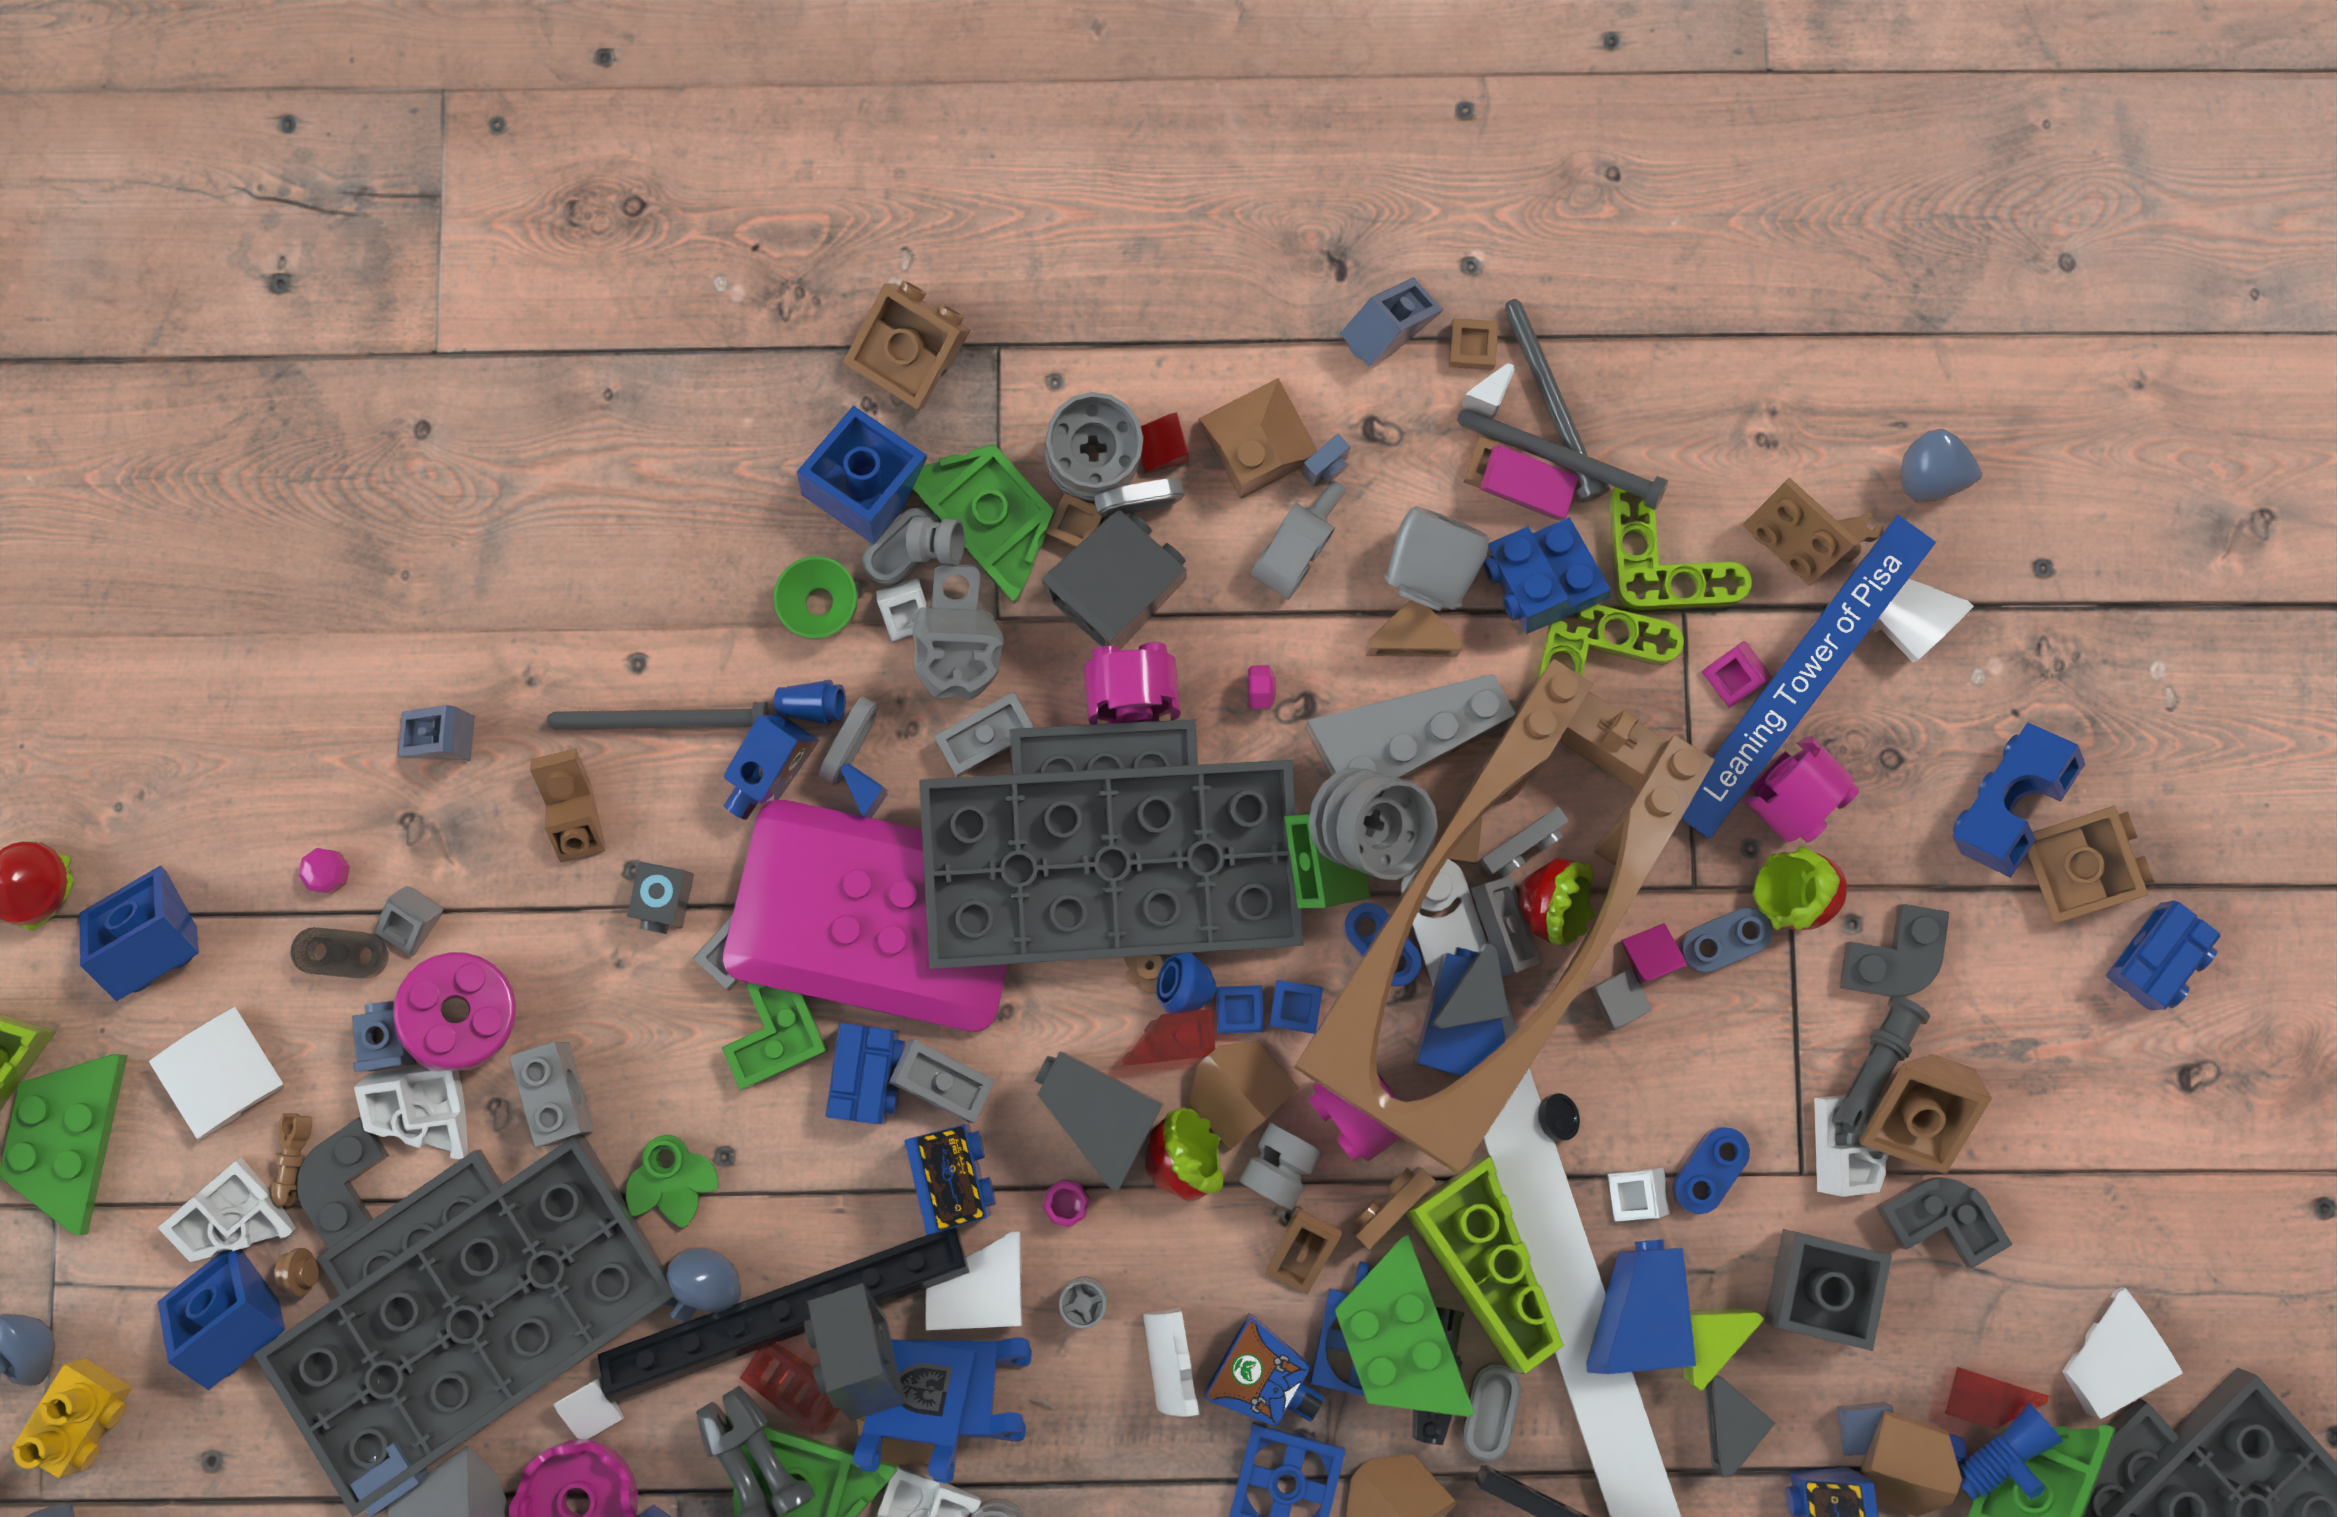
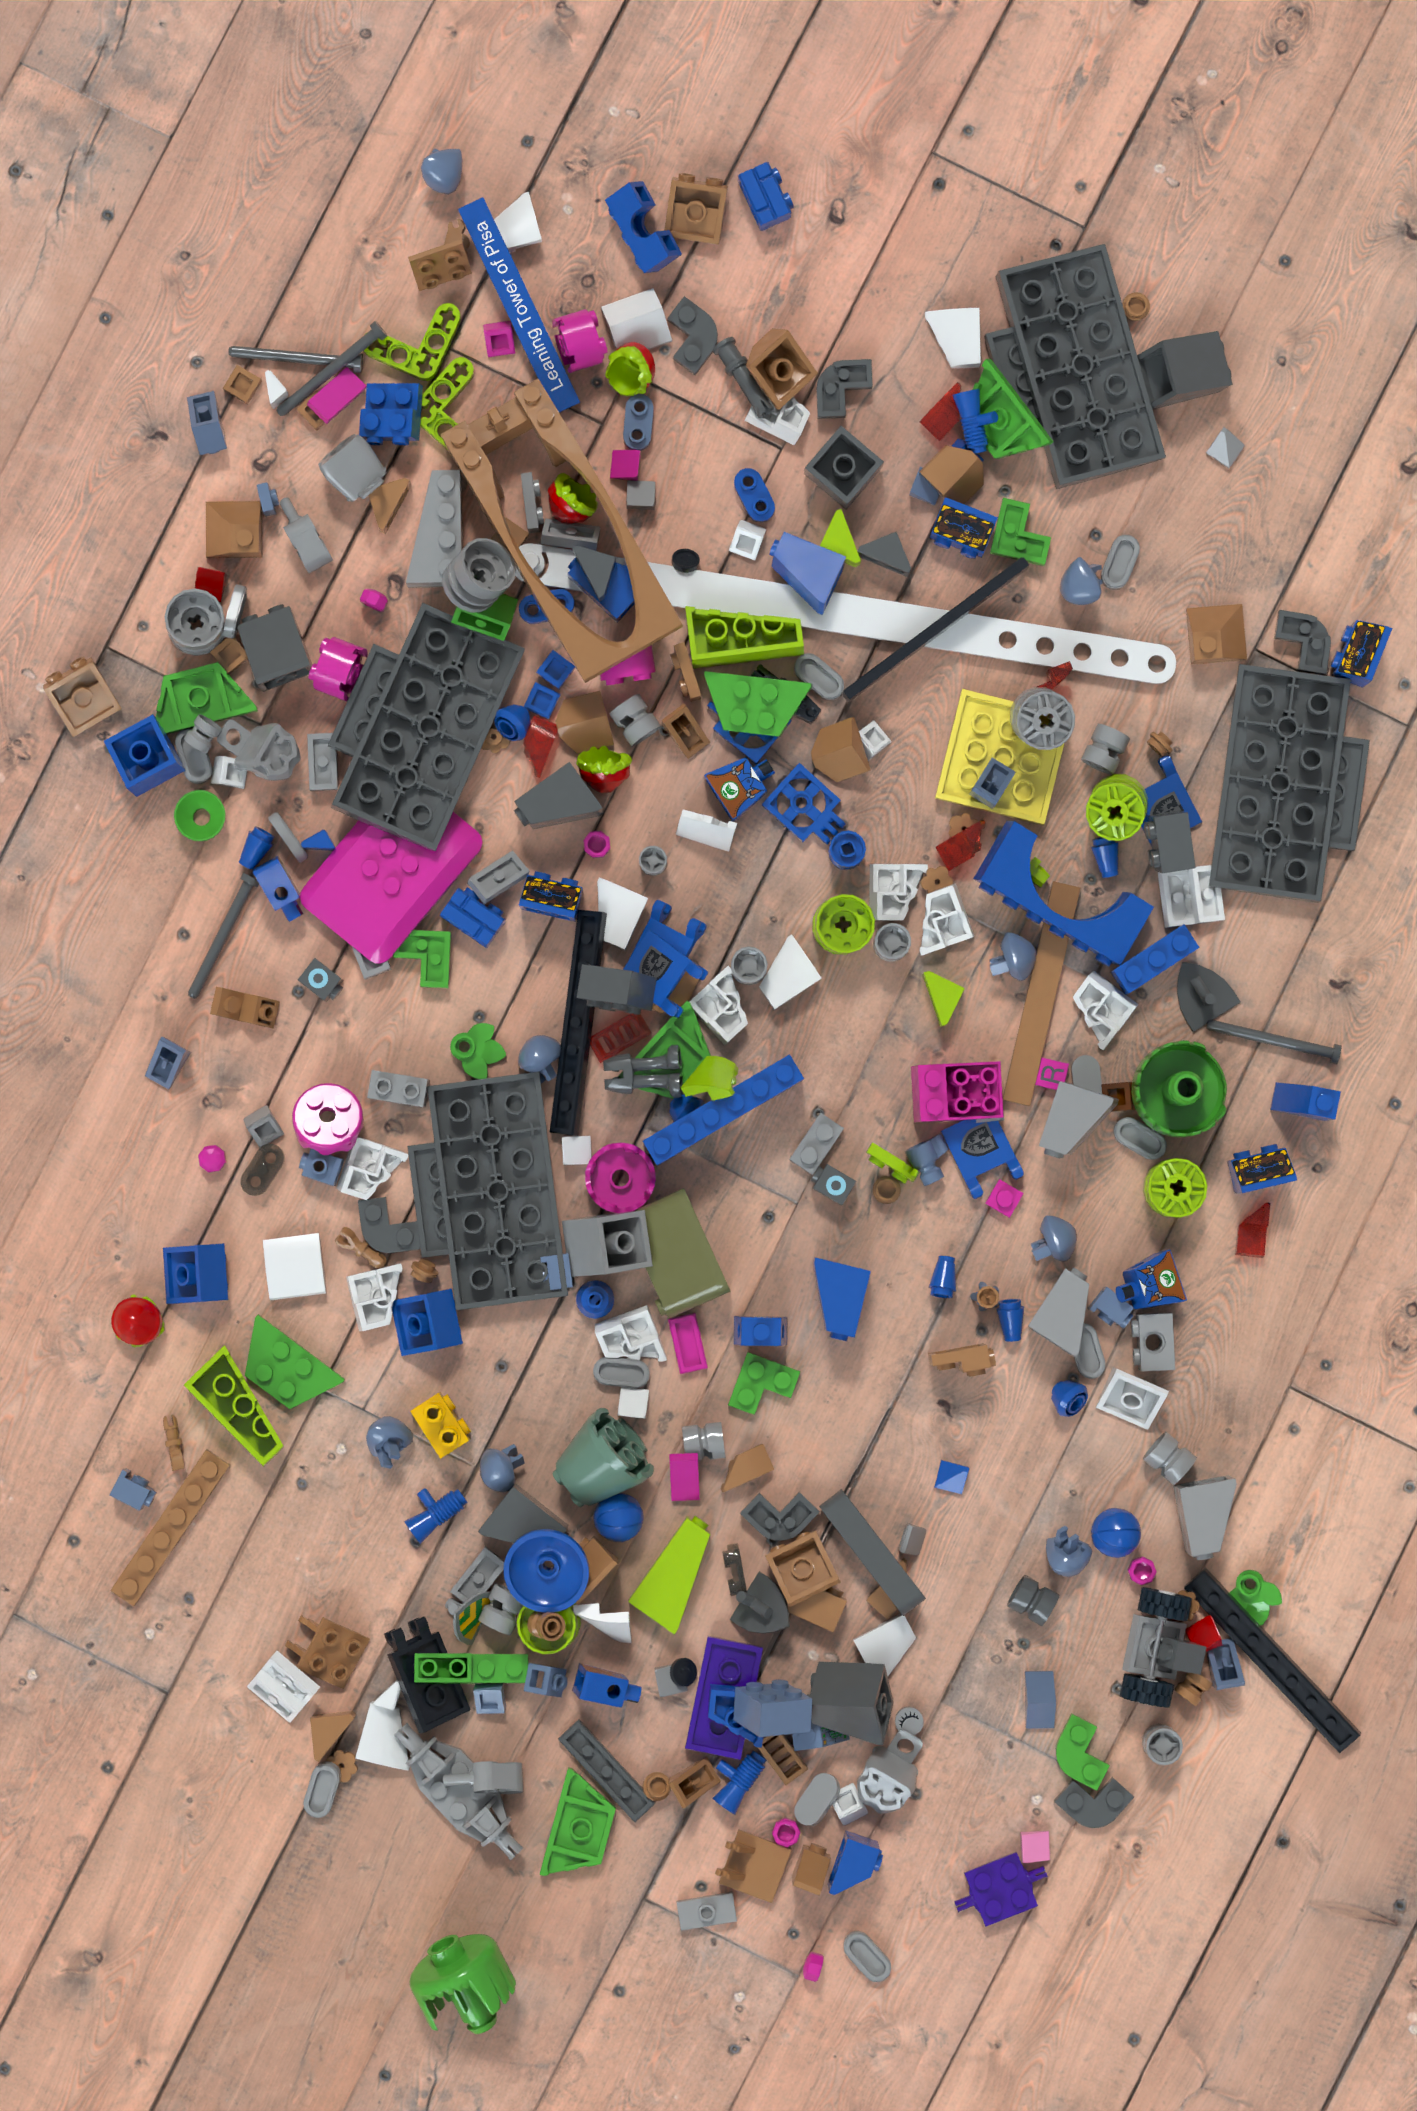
camera: 70 degrees left, 5 degrees up
none -> white slope [601,288,672,350]

